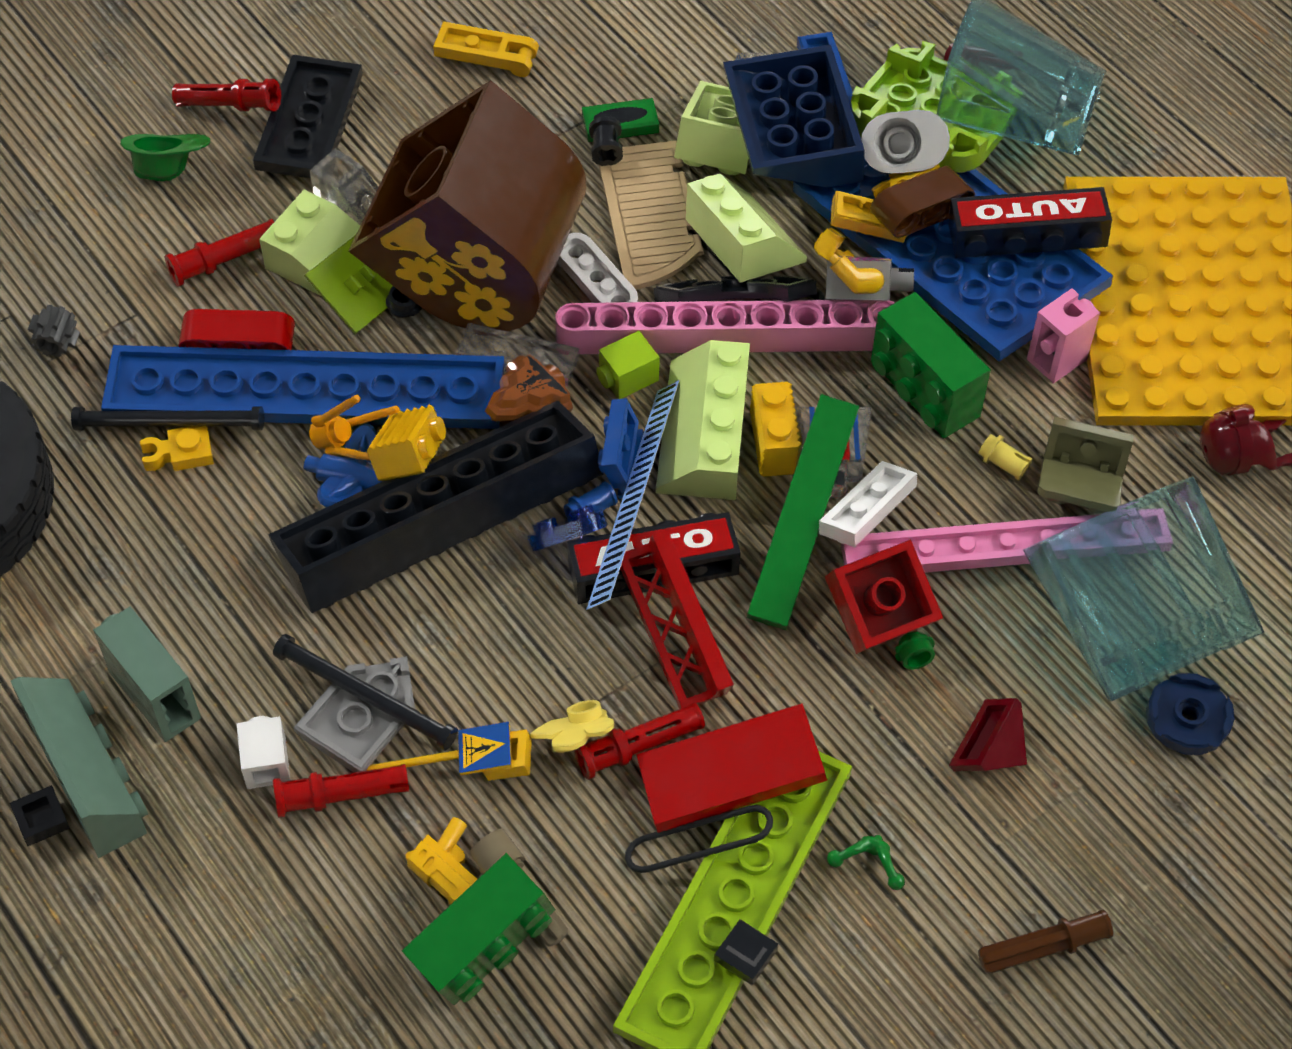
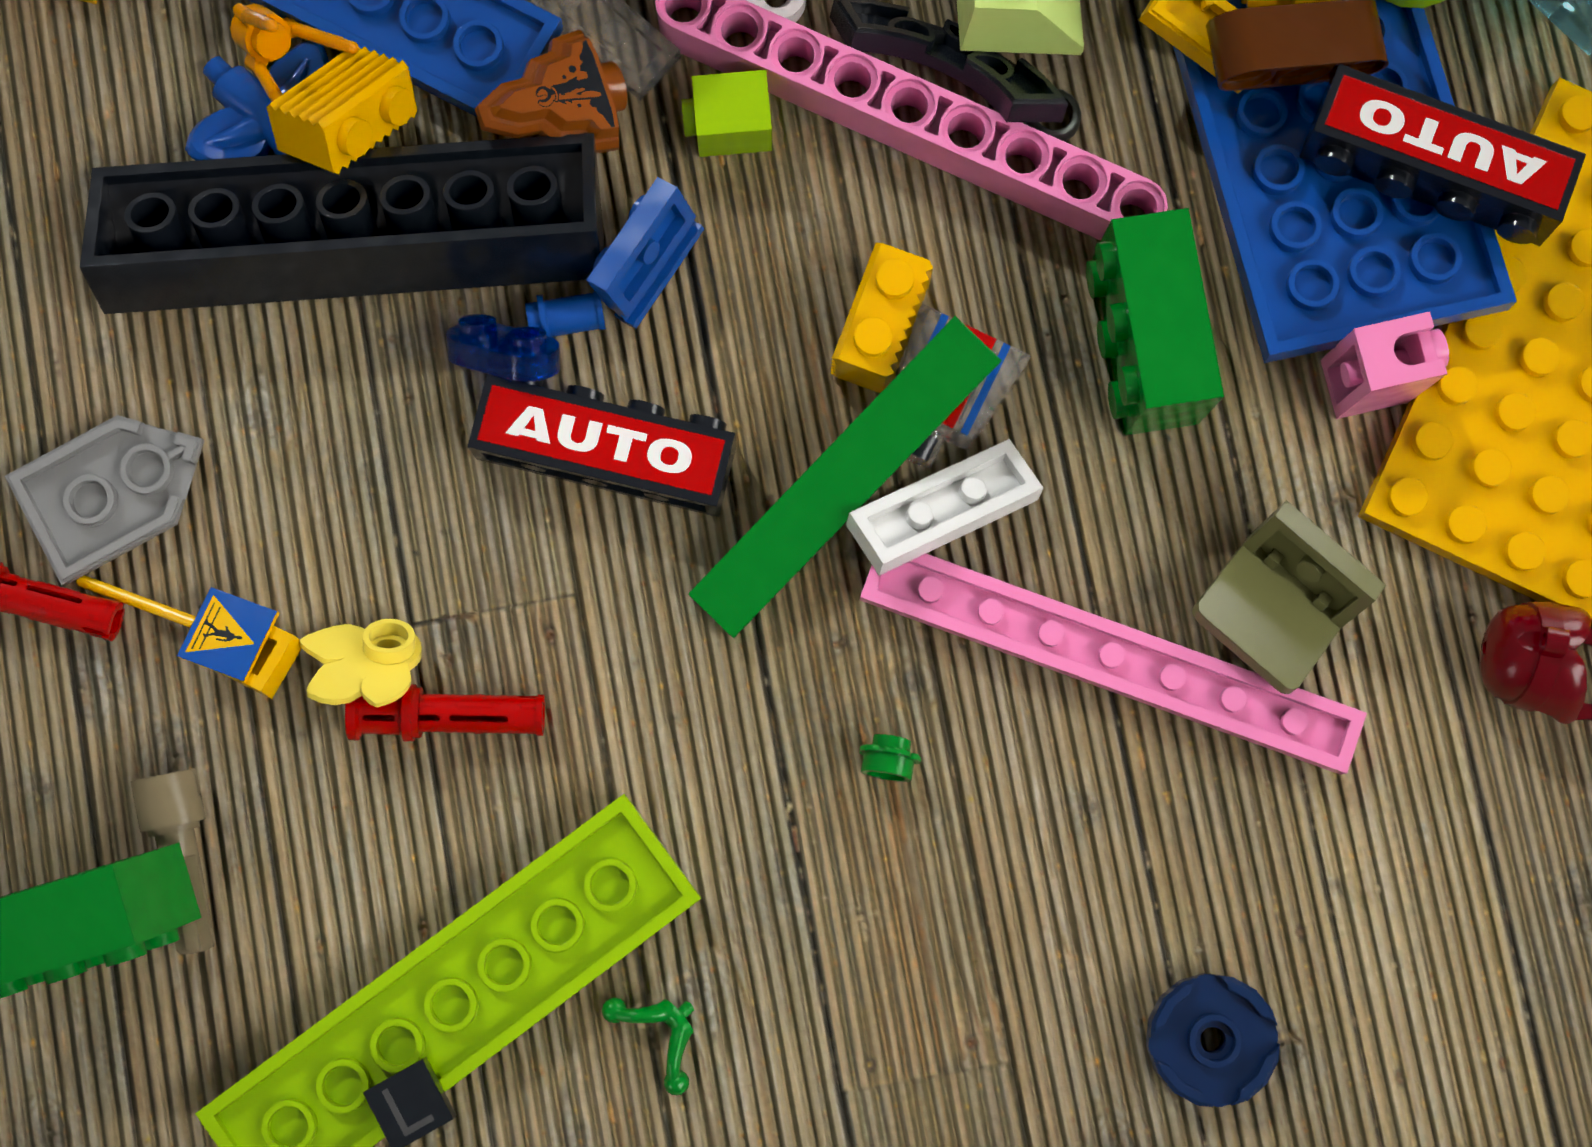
camera: 25 degrees right, 25 degrees up
black bar [273,634,458,751] -> none
yellow piece [405,817,478,906] -> none
light blue sticker [586,380,680,610] -> none
red fence [620,529,734,709] -> none
black piece [625,805,773,873] -> none
red tile [636,703,828,833] -> none
yellowish green slope [656,340,750,500] -> none
torso [814,228,914,301] -> none
red brick [825,539,943,654] -> none
dark red slope [949,698,1027,771] -> none
light yellow pin [978,434,1033,481] -> none
clear light blue windscreen [1022,476,1265,702] -> none

